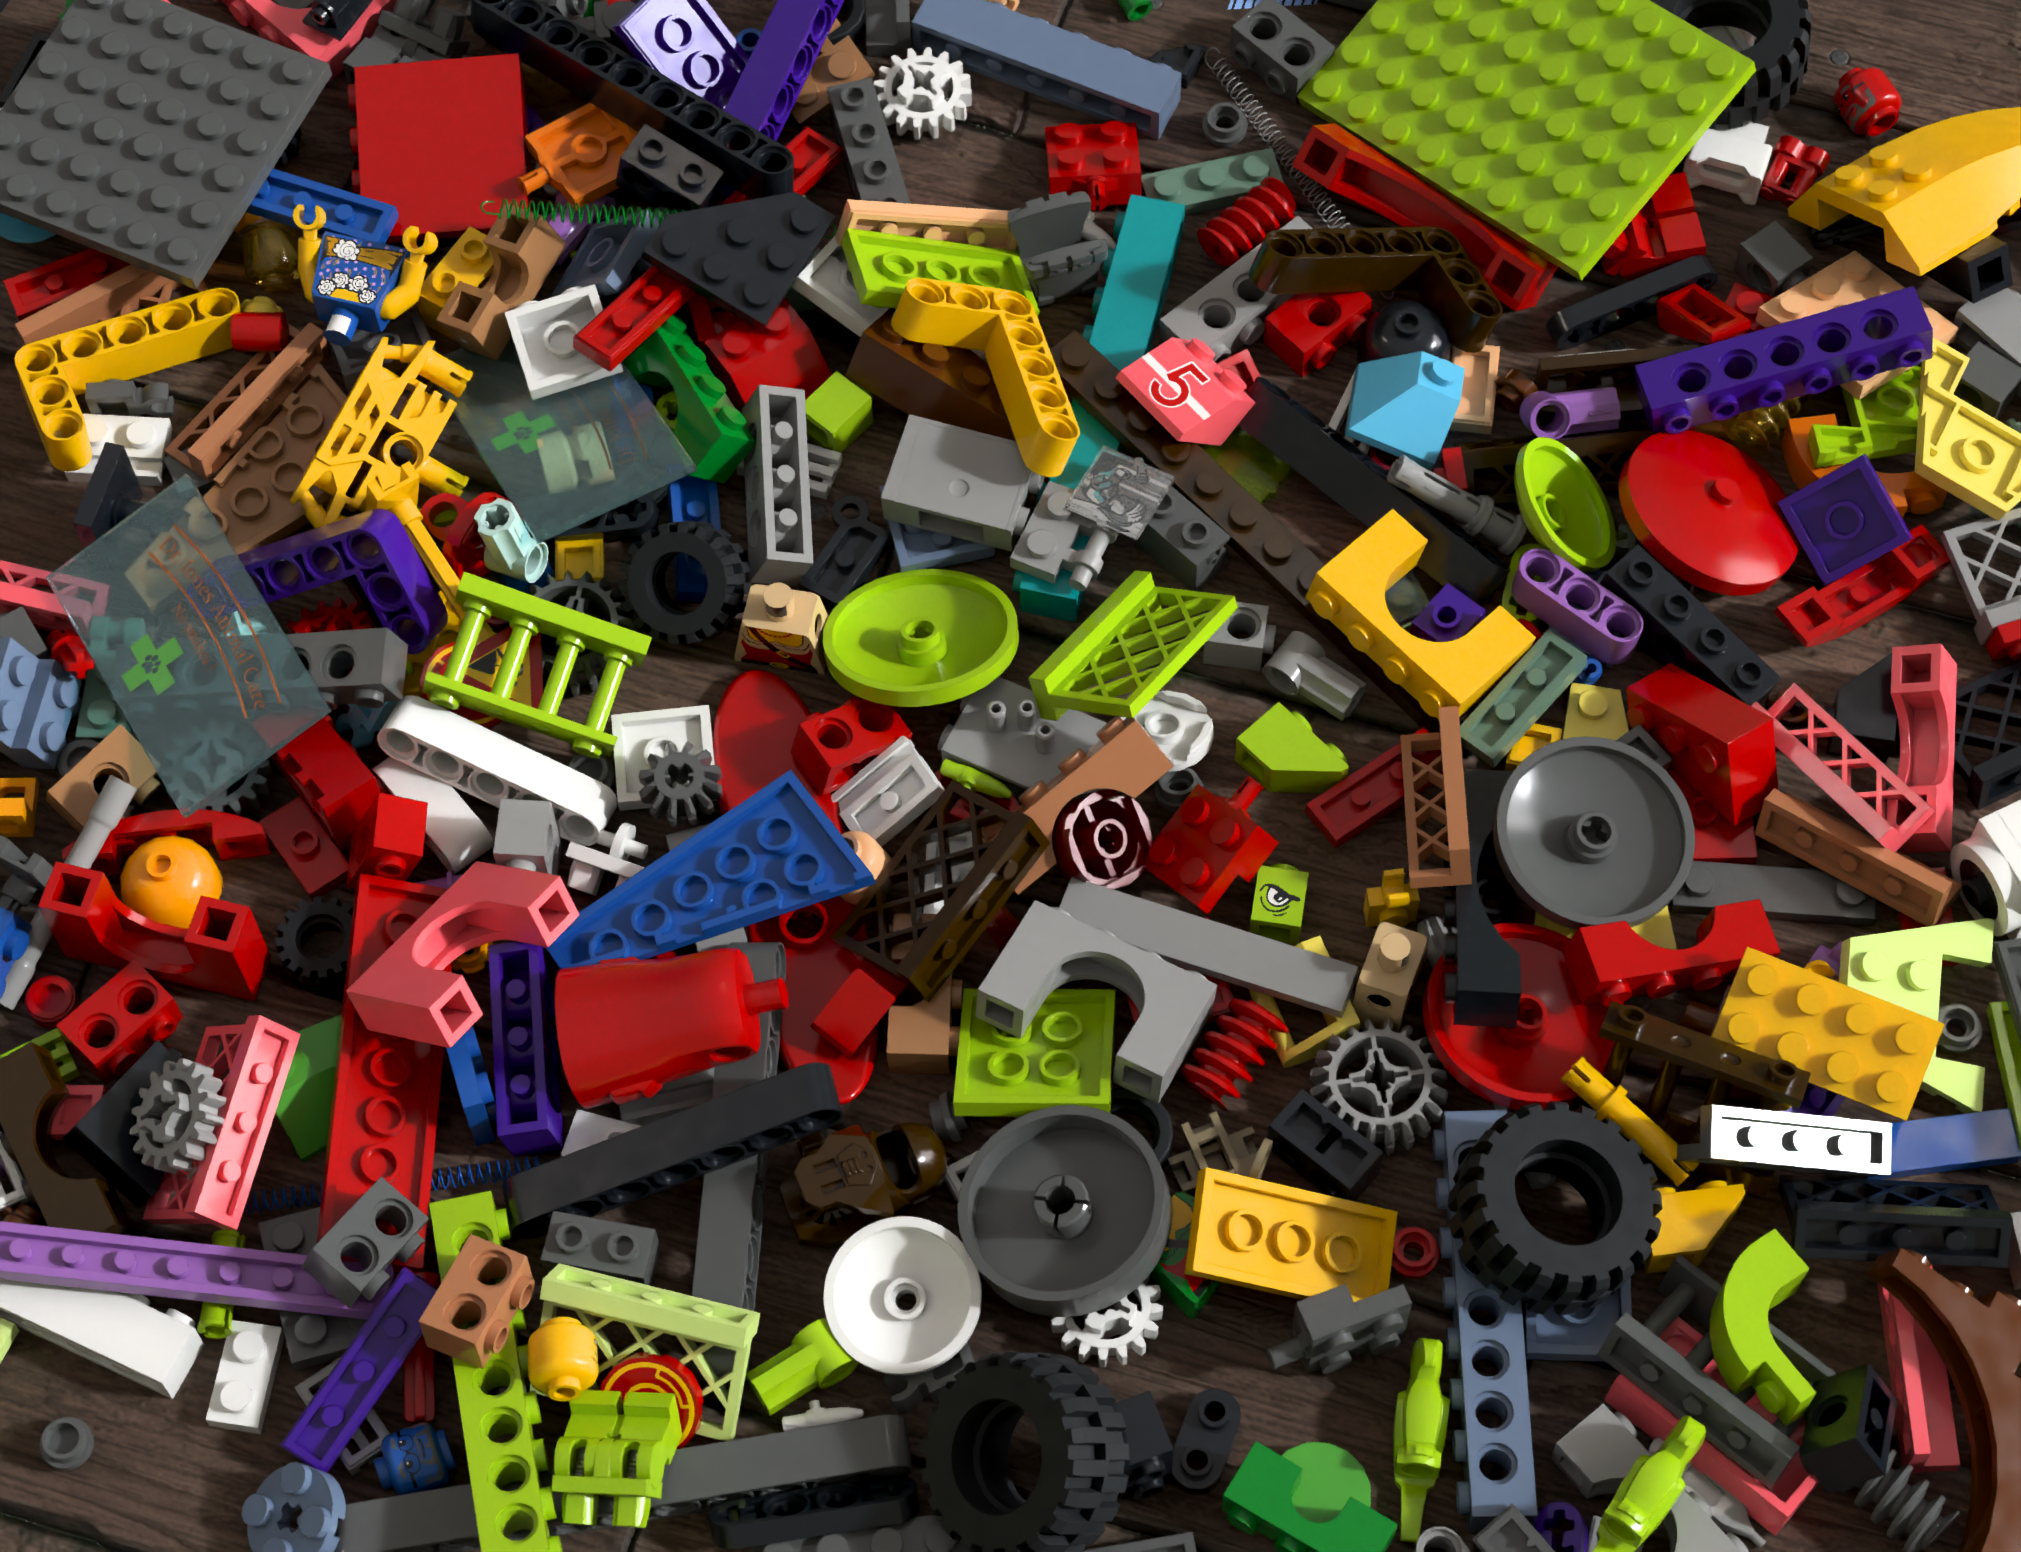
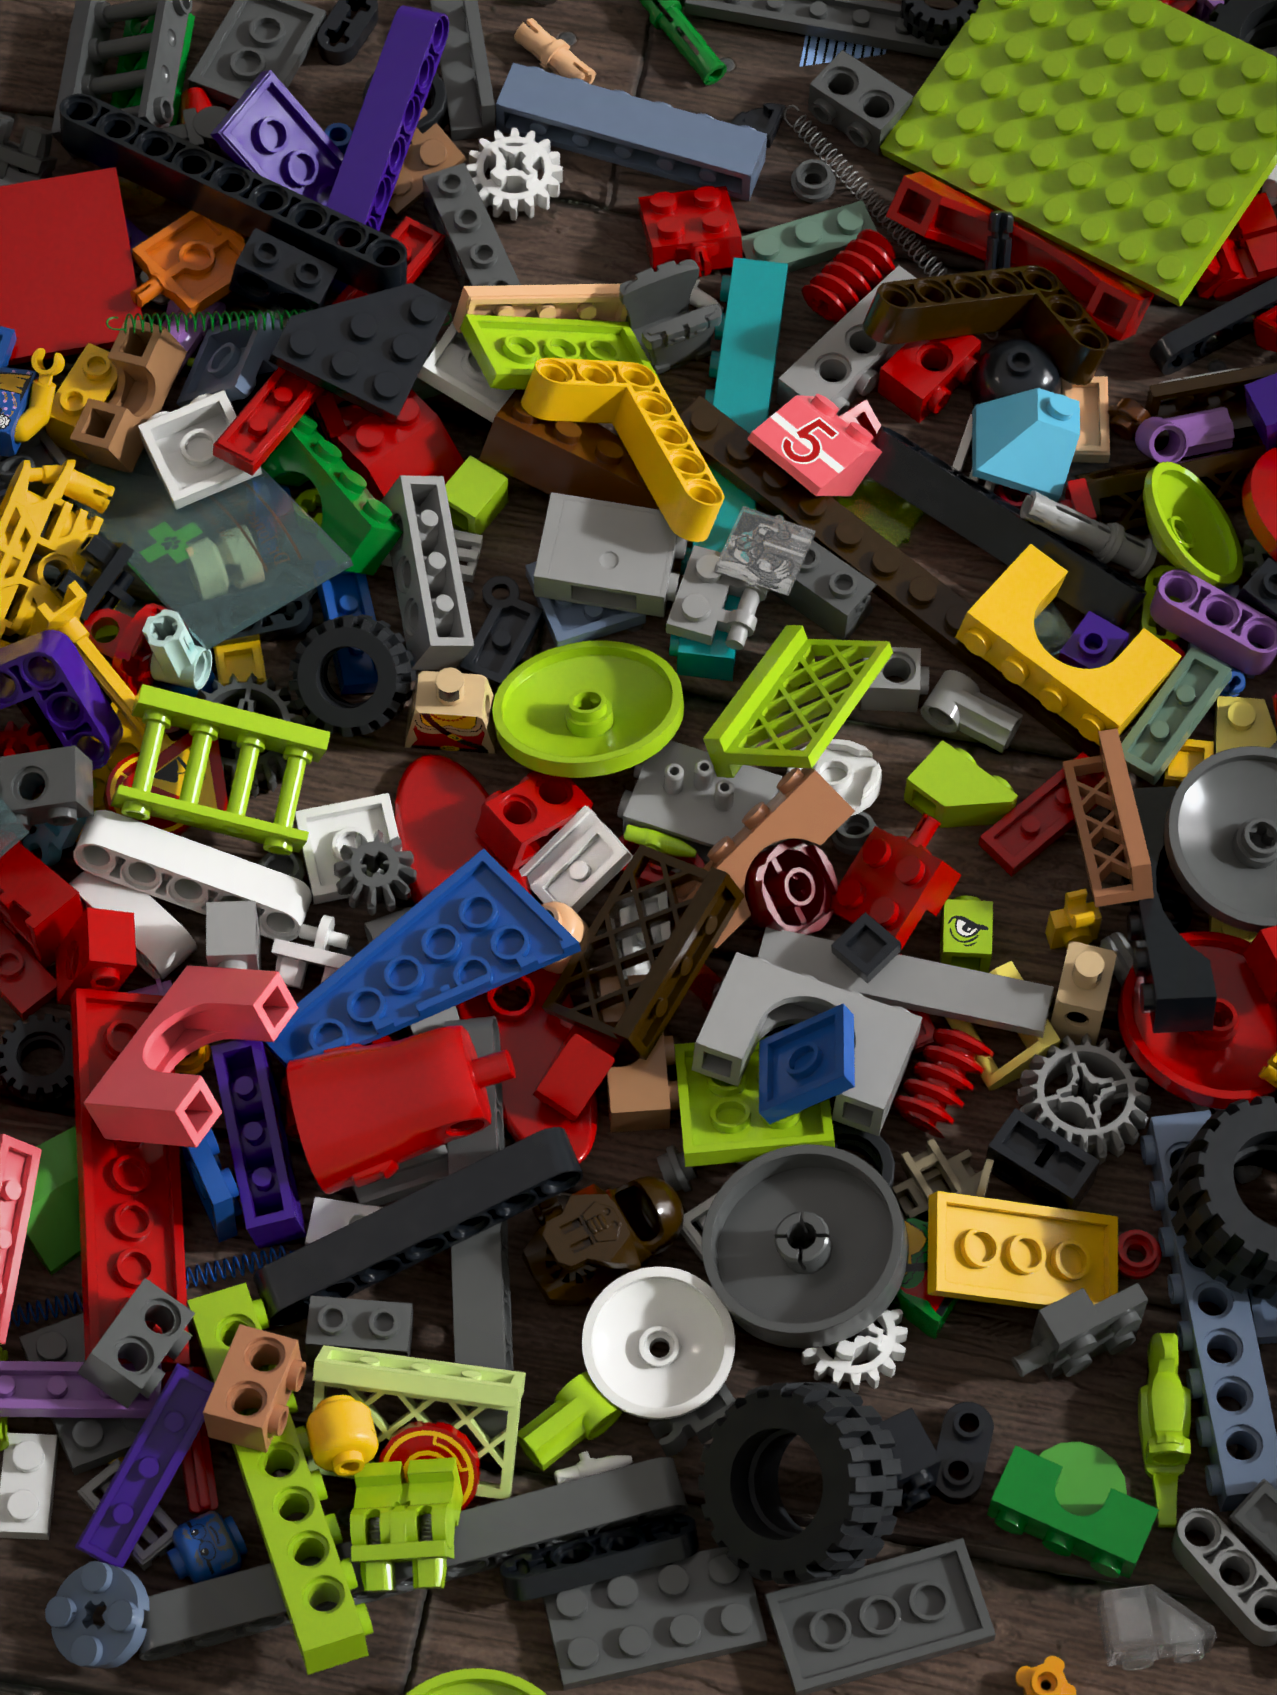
camera: 10 degrees left, 0 degrees up
none -> black hips [50,534,135,621]
none -> blue plate [759,1003,855,1124]
none -> black plate [831,912,901,984]
none -> black axle [985,211,1014,270]

